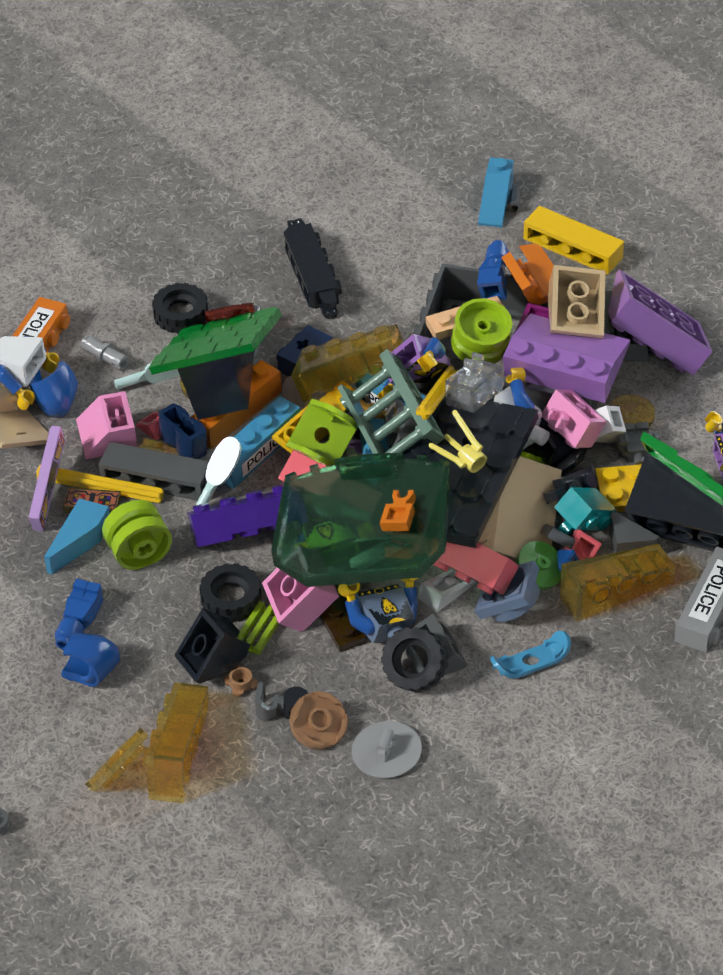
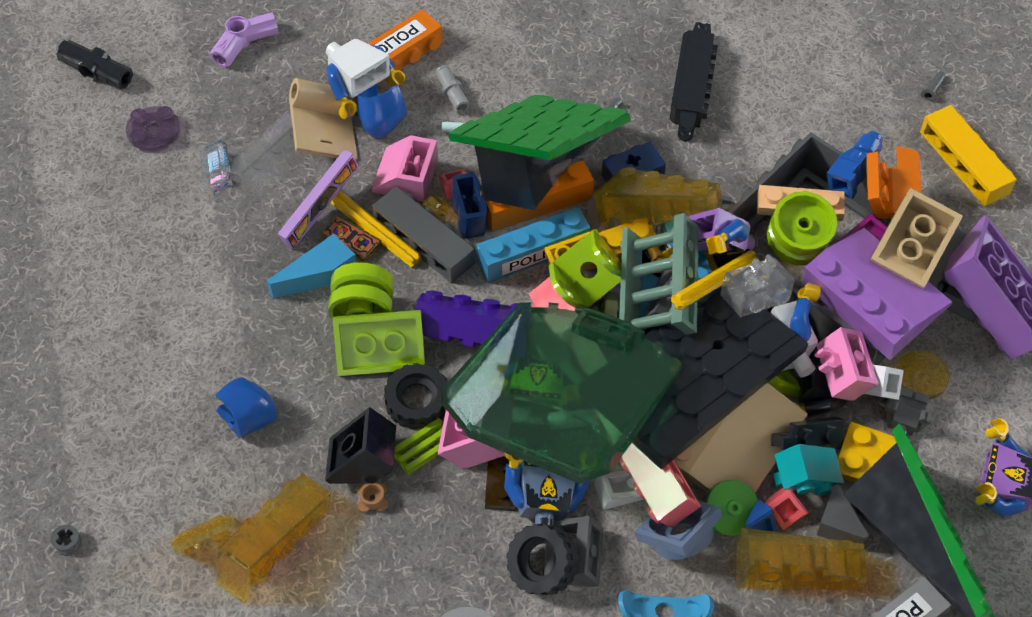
camera: 25 degrees right, 10 degrees up
blue piece [55,579,104,650] -> none
black tyre [152,283,209,334] -> none
light aqua piece [195,437,242,506] -> none
clear red tile [204,303,256,322] -> none
dark grey leg [255,682,309,722] -> none
medium nougat tile [289,691,348,750] -> none
orange plate [380,490,416,531] -> none
light yellow plant [429,410,487,473] -> none
dark azure slope [478,157,514,228] -> none
black tile [540,524,575,549] -> none
none -> lime plate [332,310,425,376]

